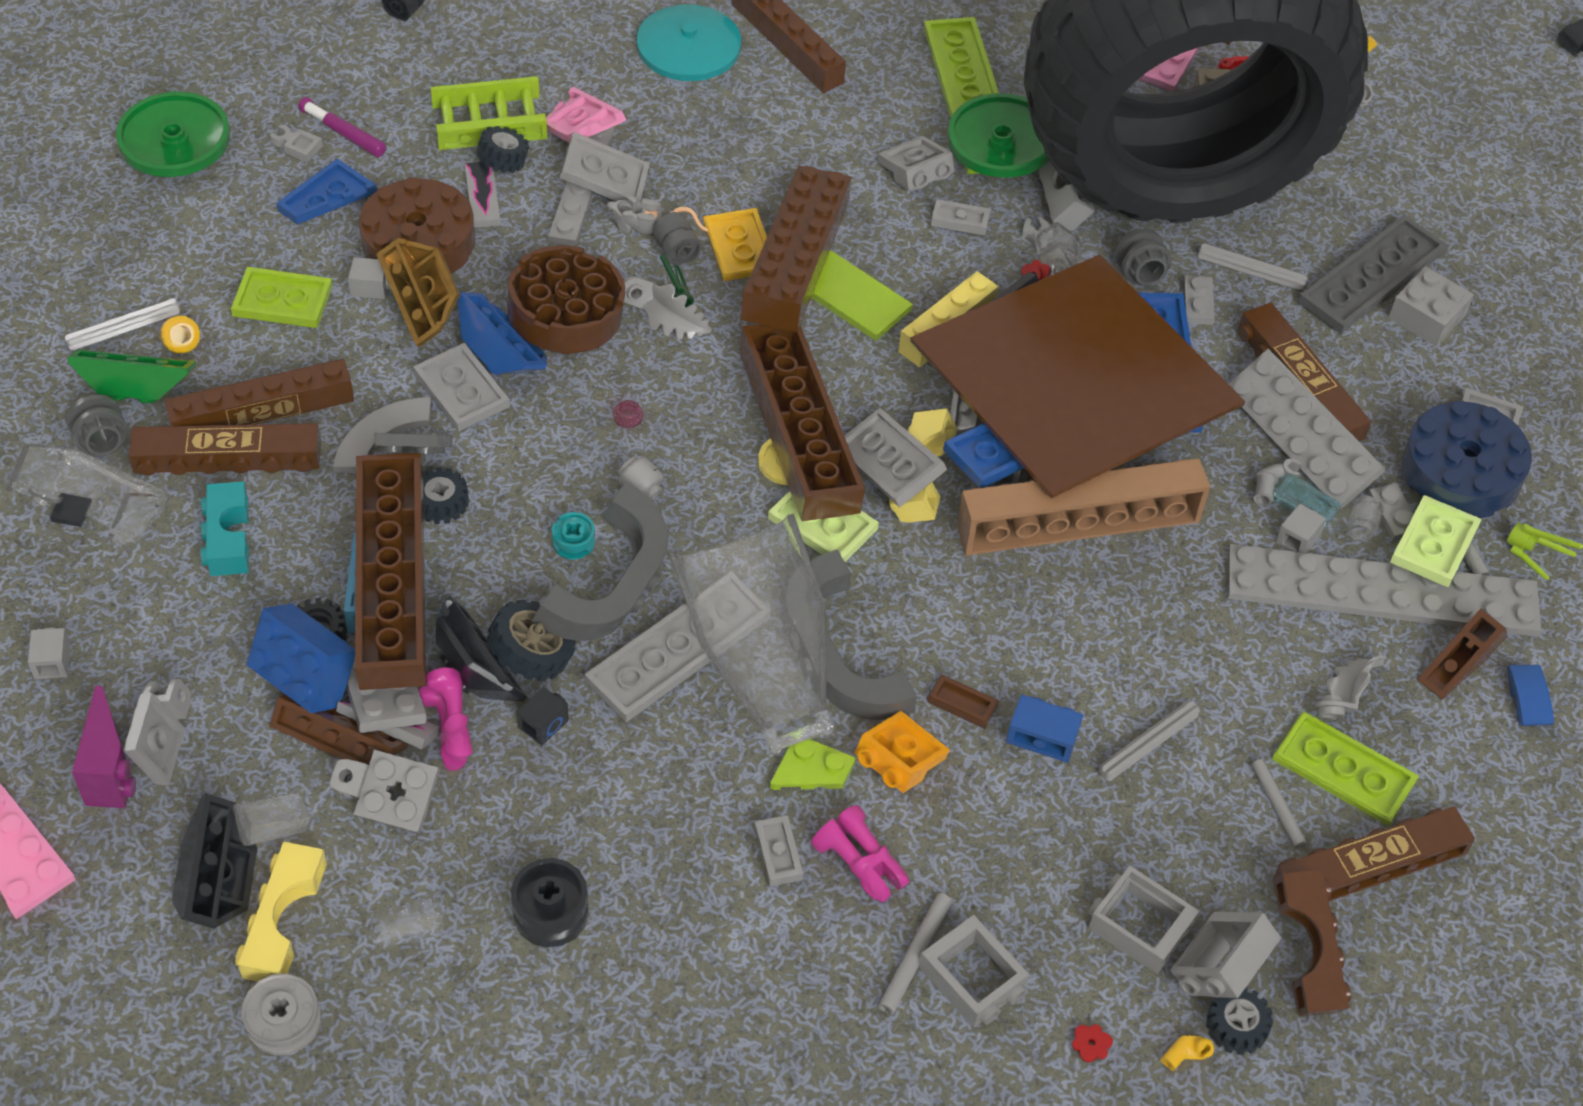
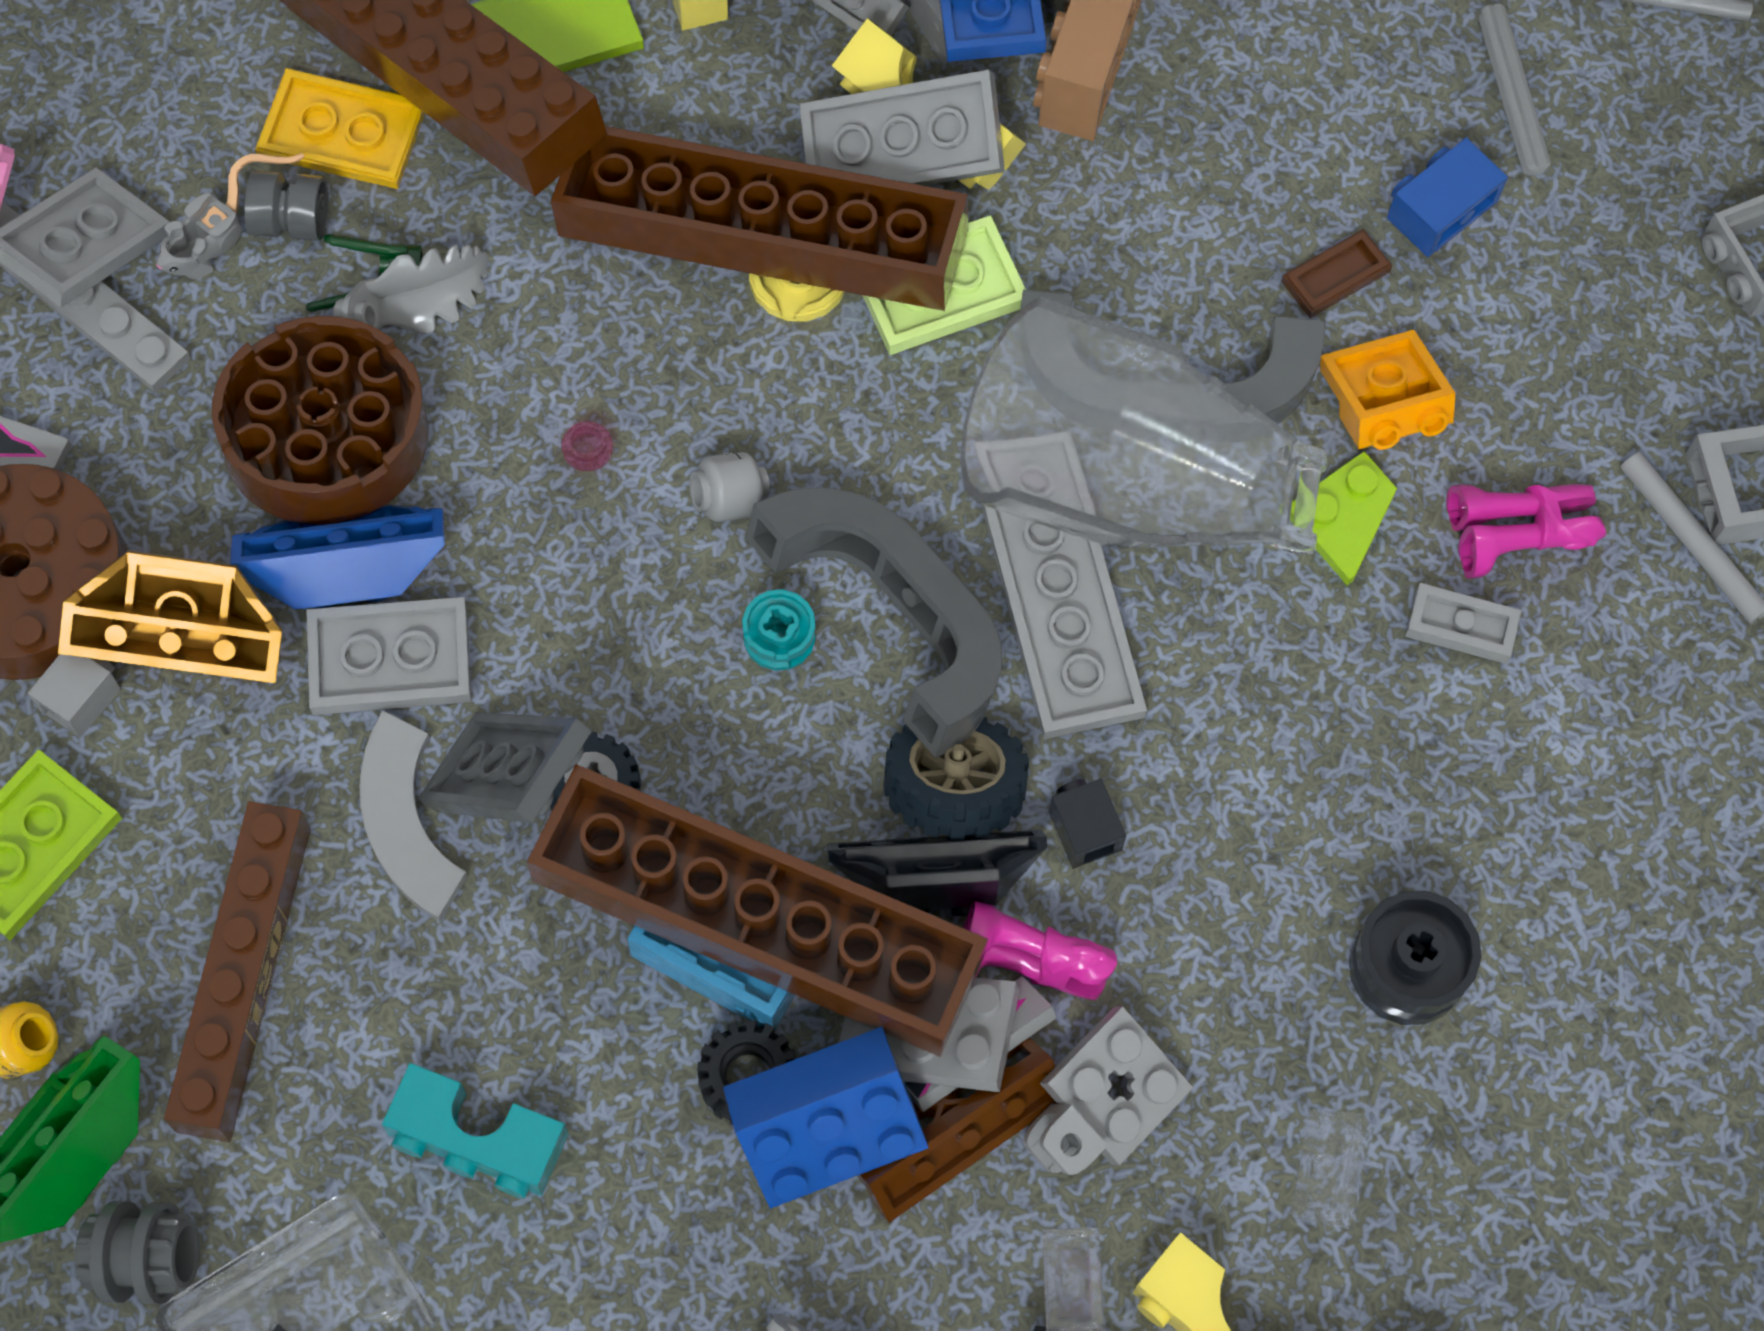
camera: 60 degrees left, 15 degrees up
reddish brown brick [129,423,321,476] -> none

